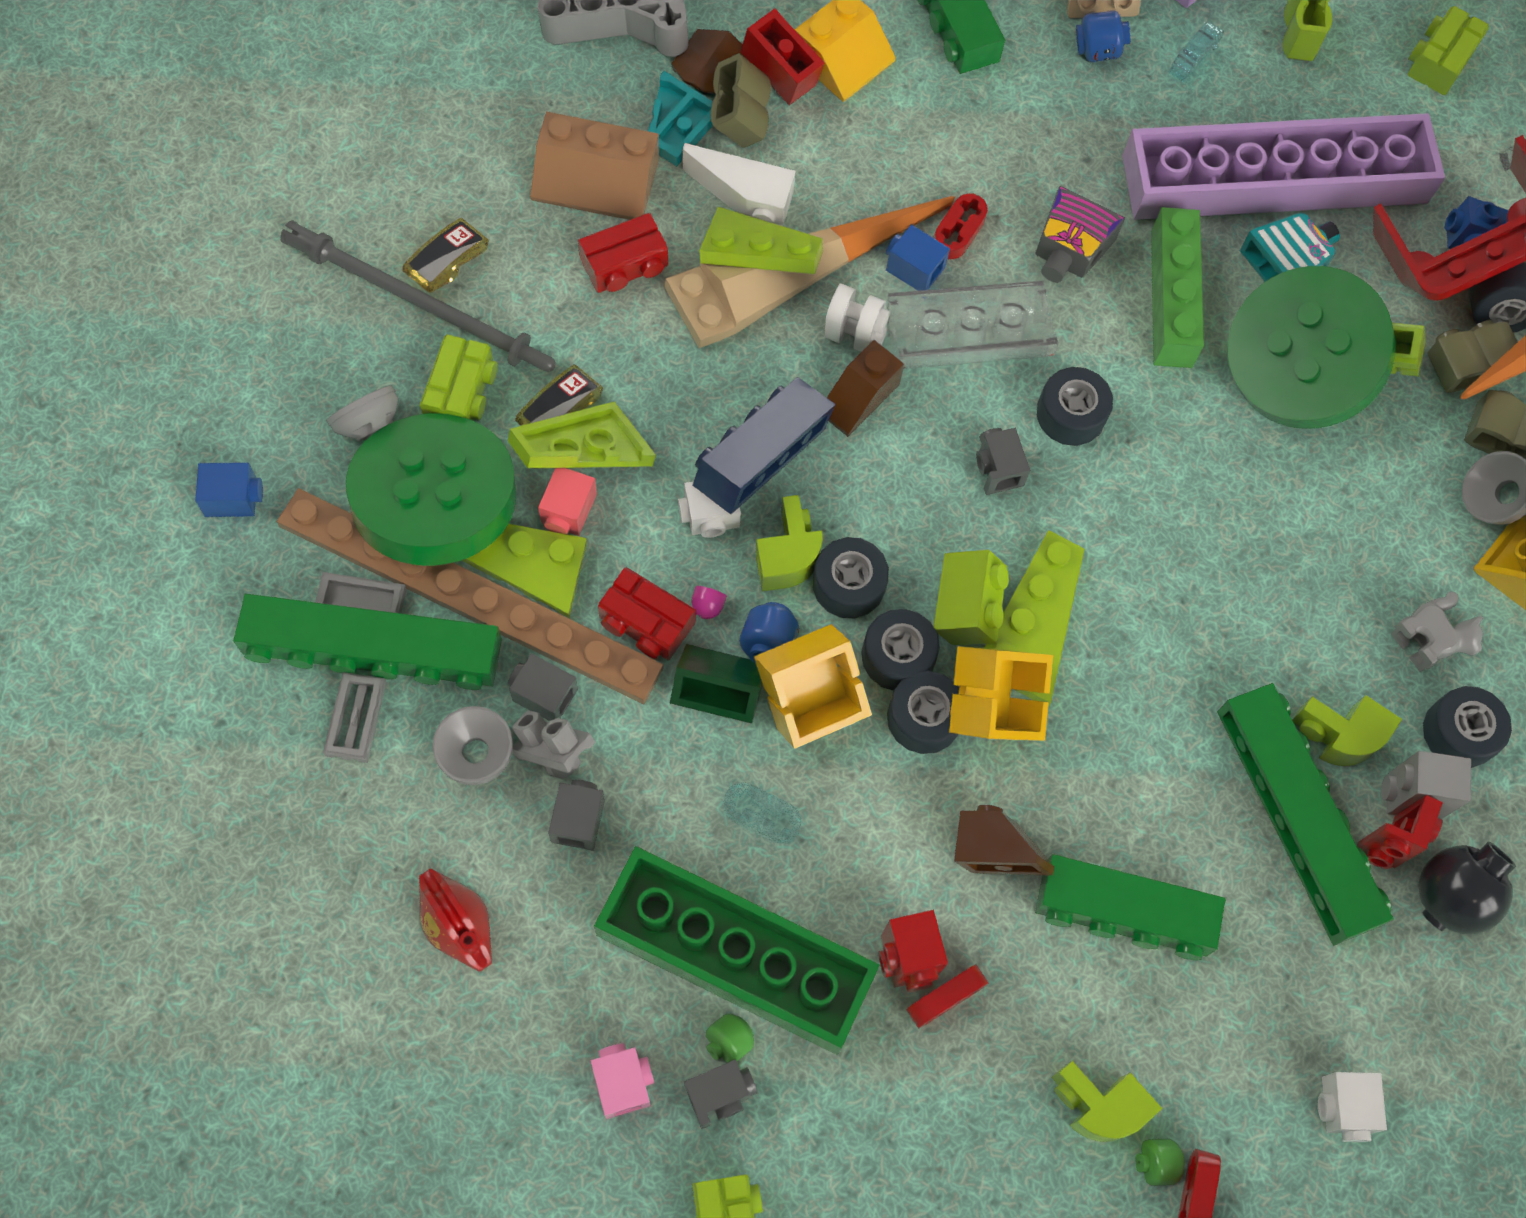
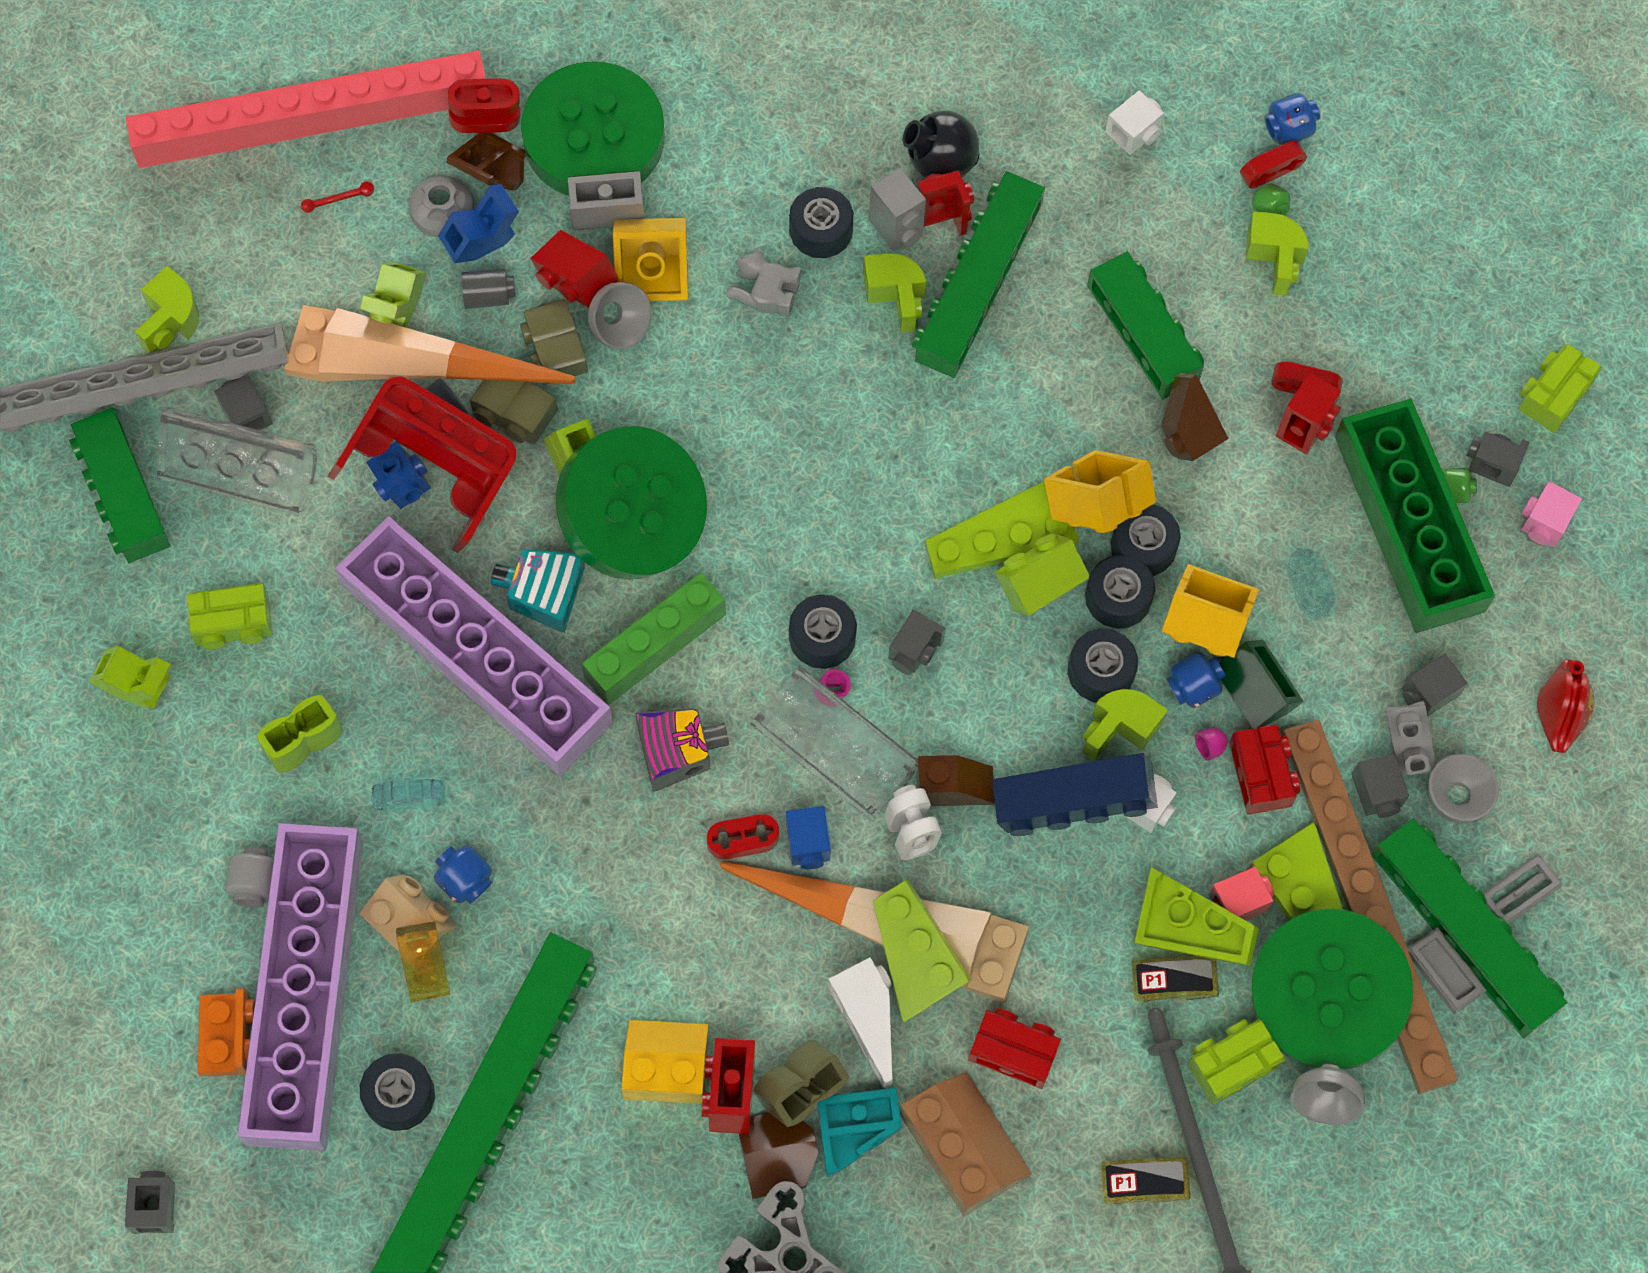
camera: 130 degrees left, 0 degrees up
blue brick [195,462,263,517] -> none
none -> dark pink hinge [818,669,851,702]

